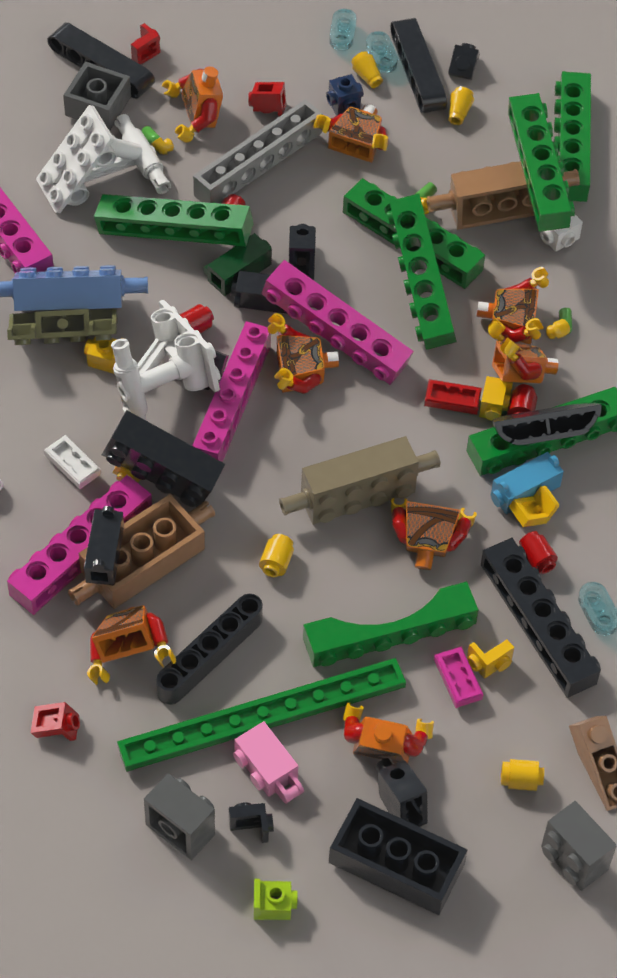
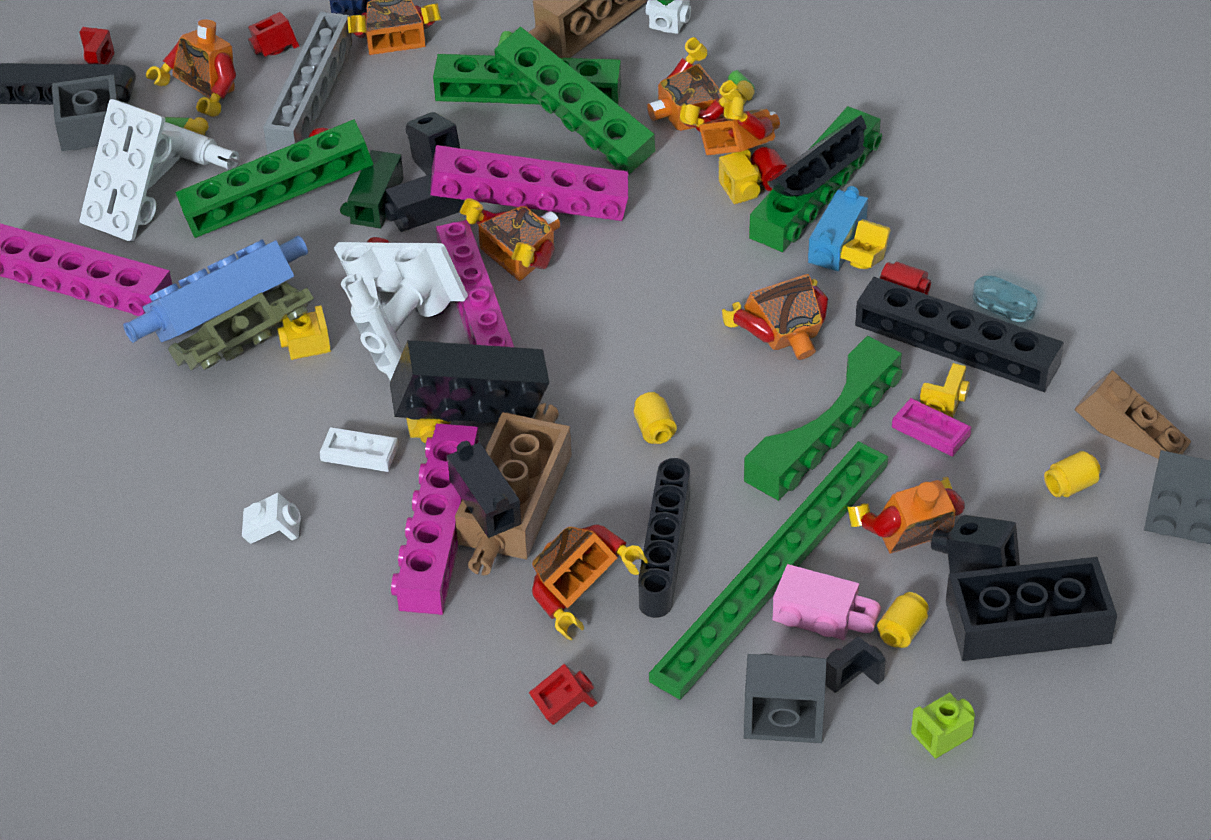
camera: 30 degrees left, 10 degrees down
dark tan brick [279,436,441,525] -> none
red plate [424,379,482,415] -> none
none -> yellow brick [877,592,929,648]

